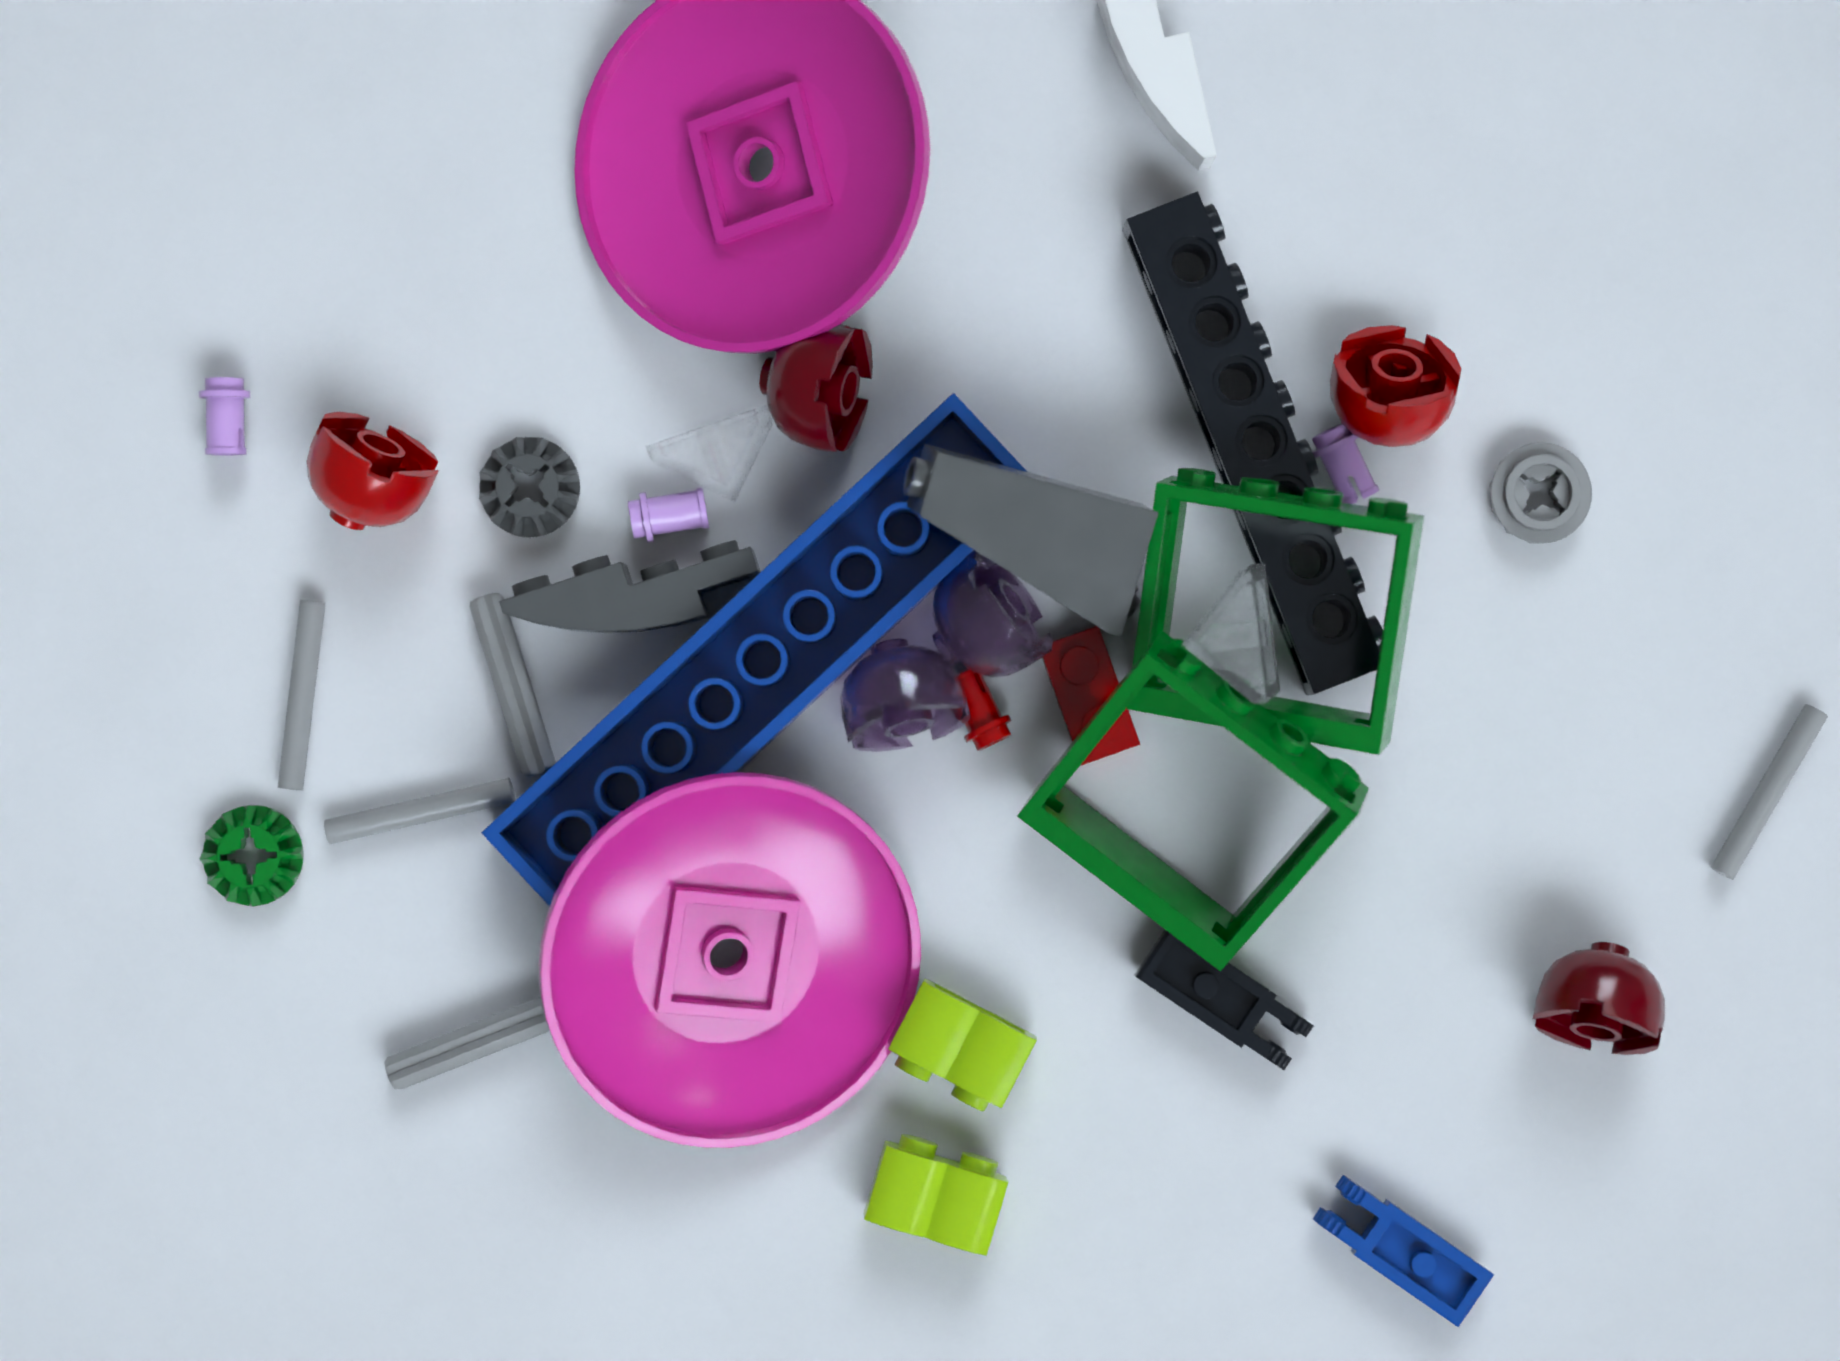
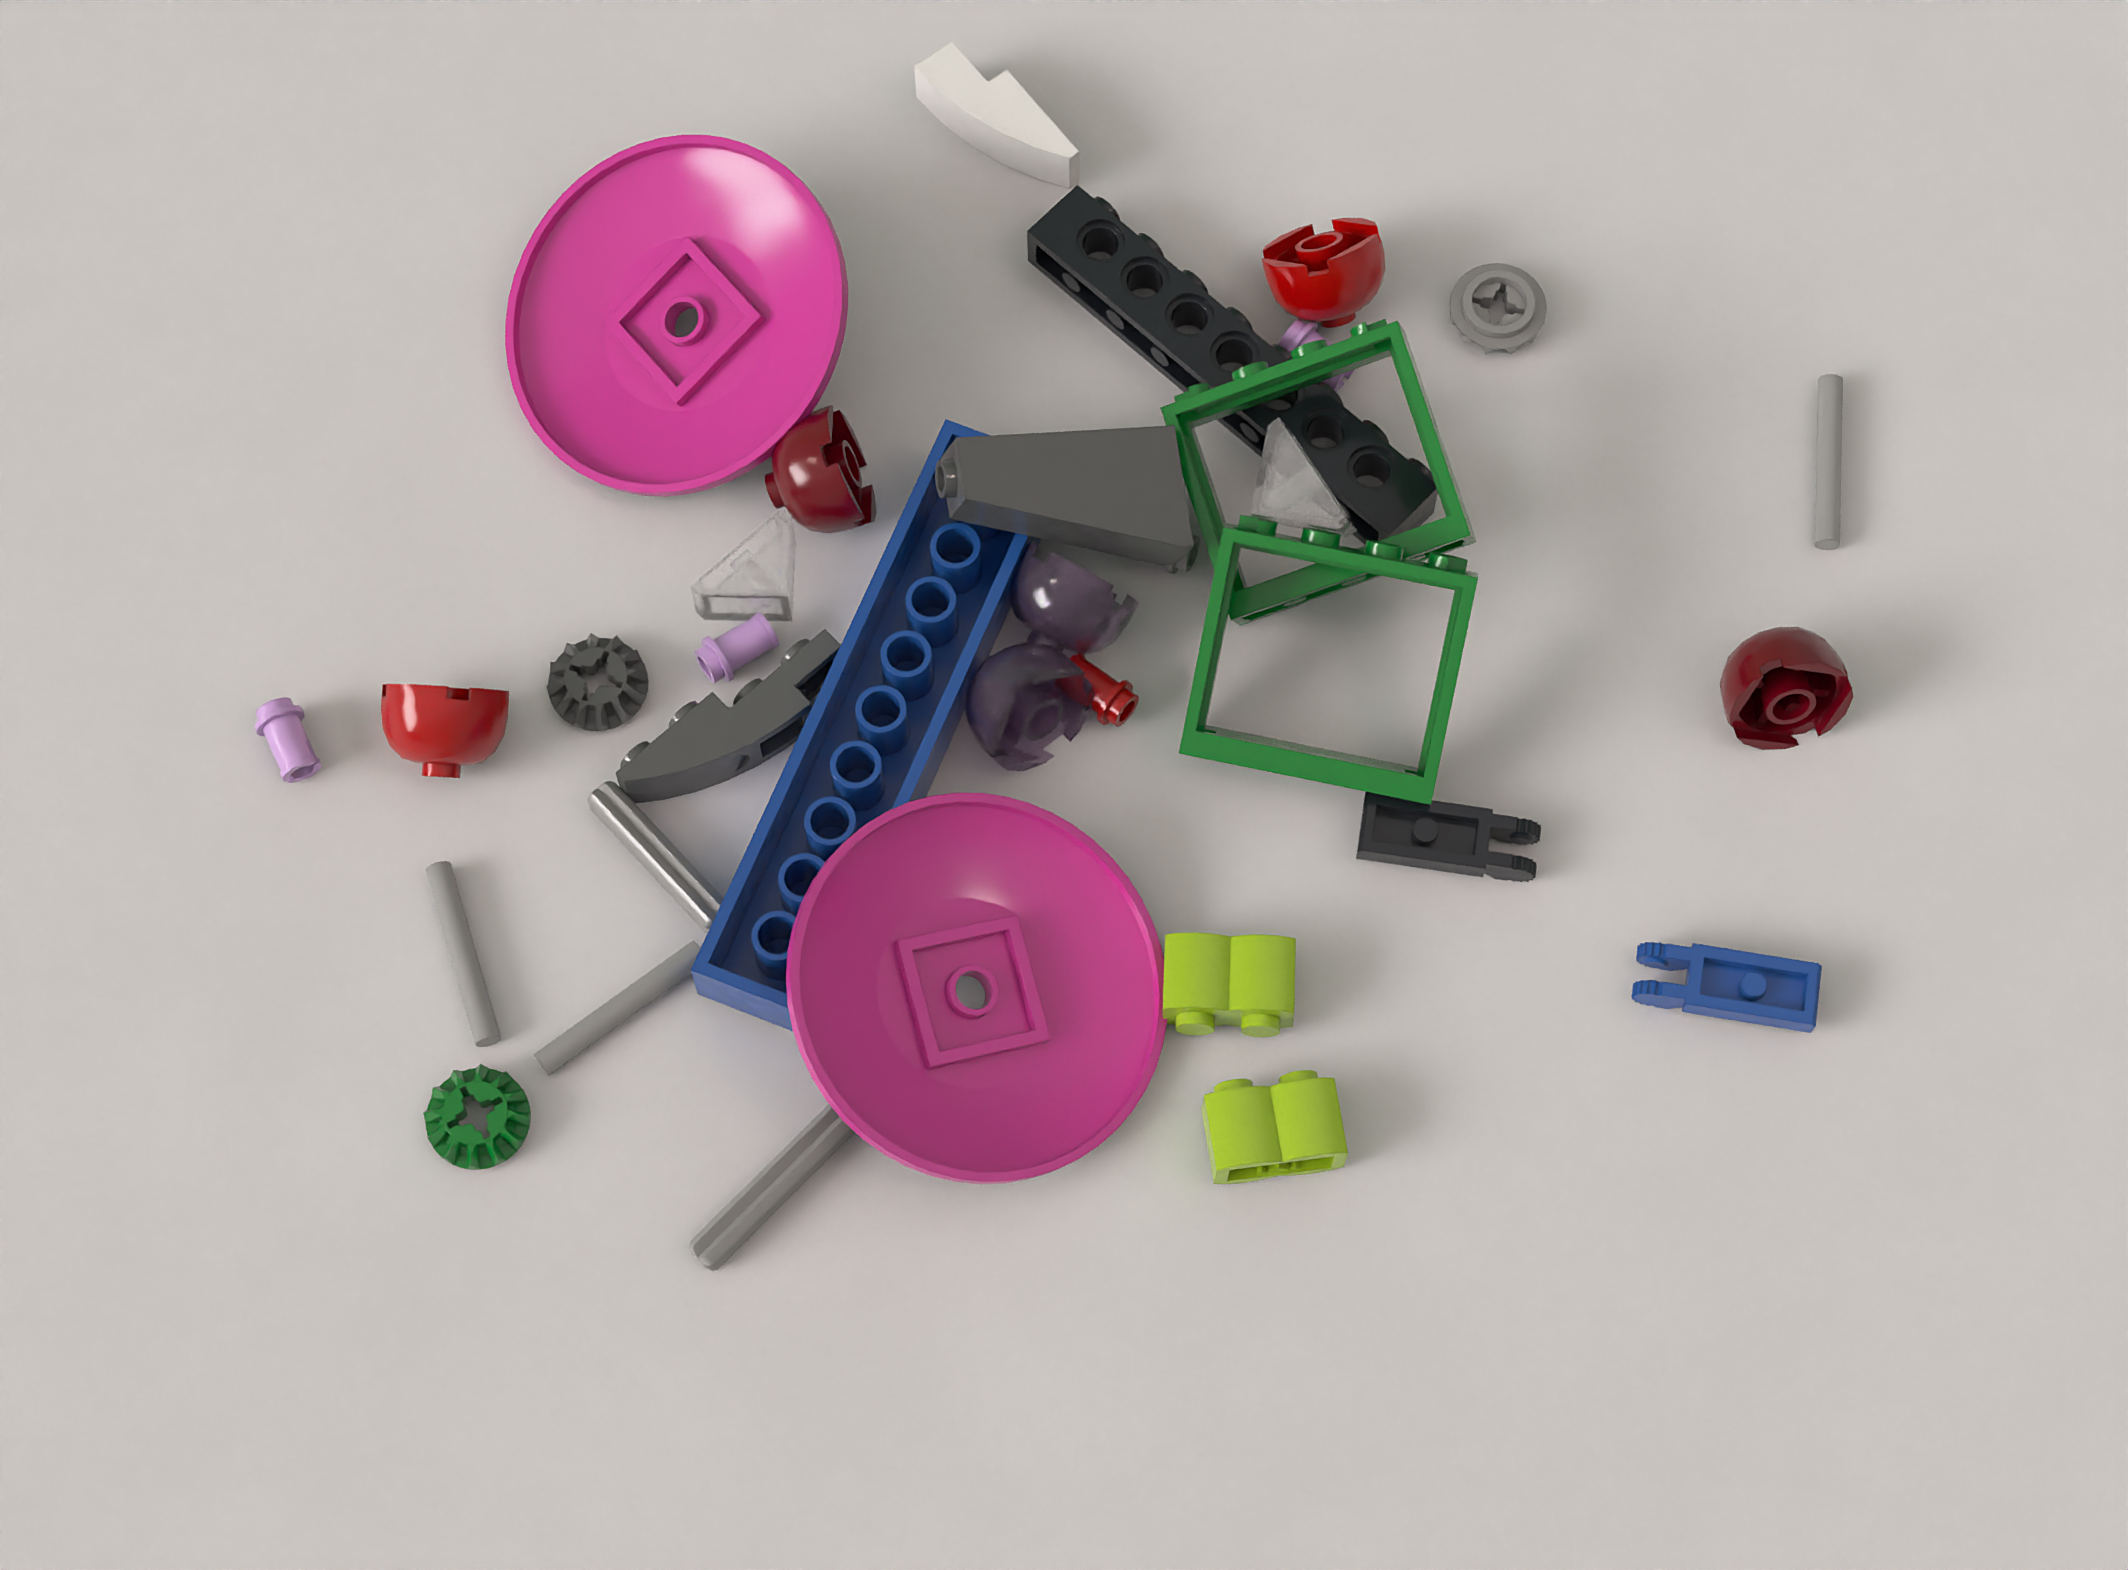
camera: 25 degrees left, 20 degrees down
red plate [1038,626,1141,766] -> none

